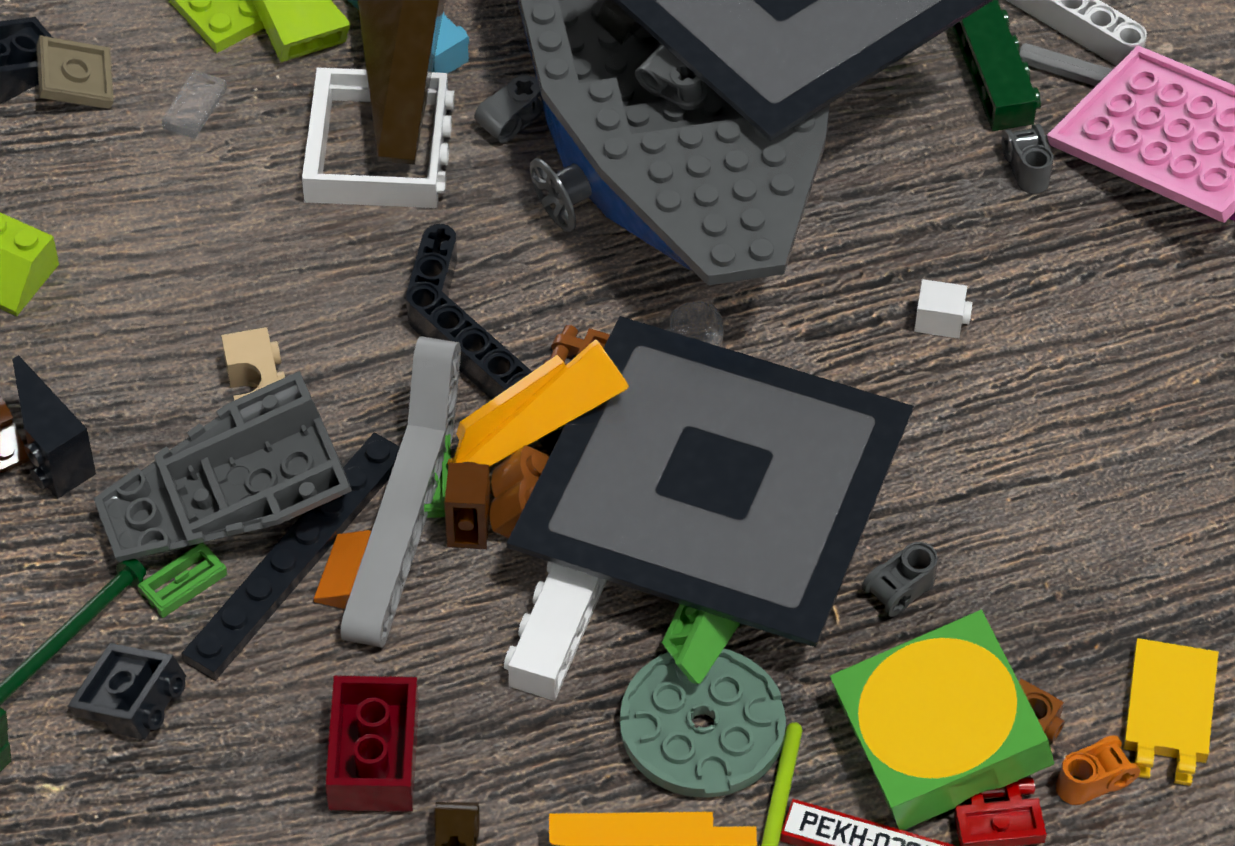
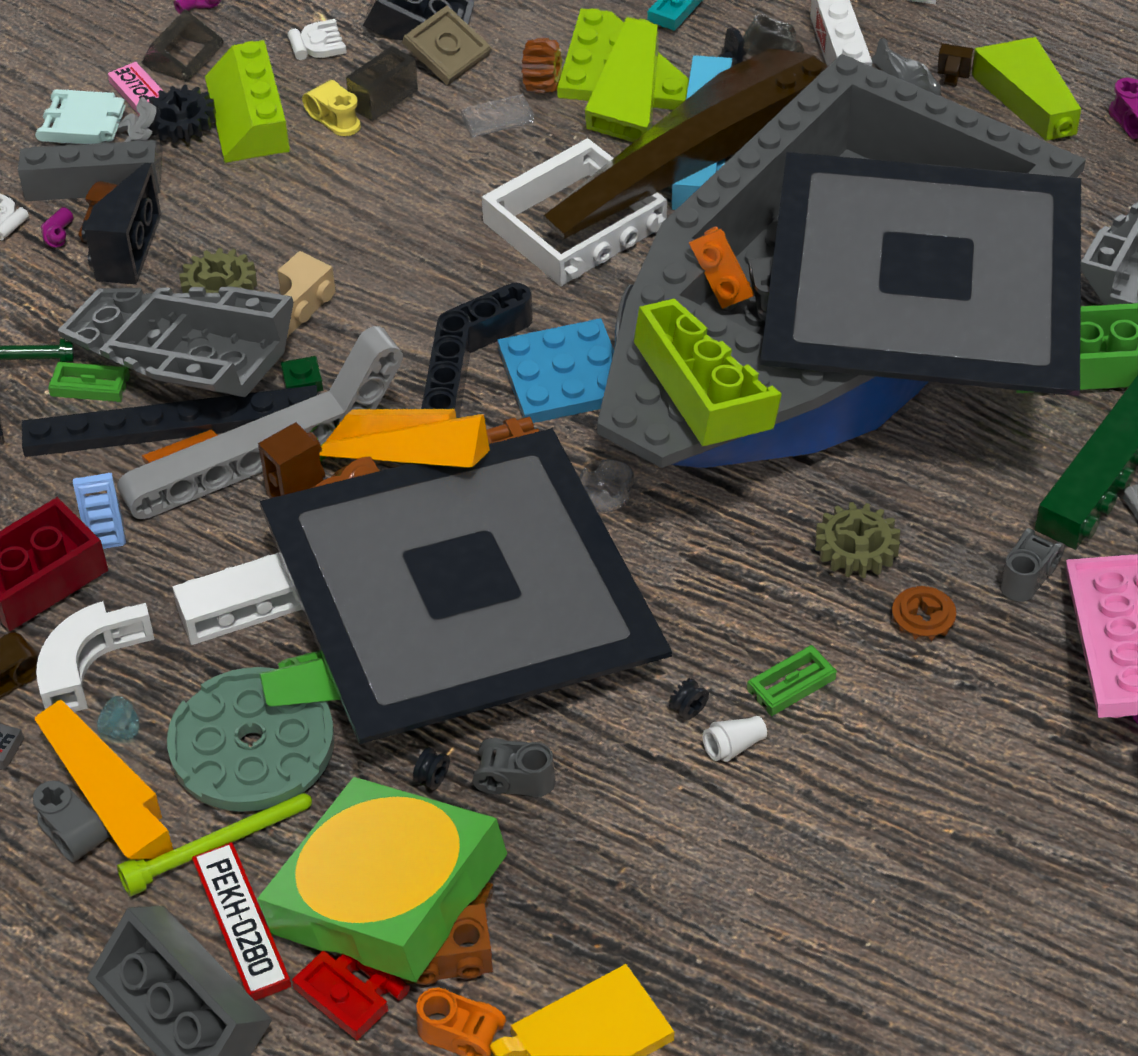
camera: 50 degrees right, 5 degrees down
white brick [914,279,973,338] -> none
none -> white arch [36,601,155,712]
none -> light blue slope [73,473,126,549]
none -> clear light blue tile [97,696,139,740]
none -> olive gear [179,248,258,293]
none -> dark green plate [281,356,324,392]
none -> light yellow piece [302,80,361,136]
none -> clear smoke brick [346,46,418,122]
none -> black bush [413,747,450,790]
none -> dark azure plate [497,318,614,423]
none -> dark orange gear [521,38,563,94]
none -> lime wedge [633,299,782,446]
none -> black bush [669,678,709,720]
none -> orange hinge [689,226,755,309]
none -> white cone [703,716,767,762]
none -> bright green tile [747,645,837,717]
none -> olive gear [815,502,900,578]
none -> dark orange gear [892,586,956,642]

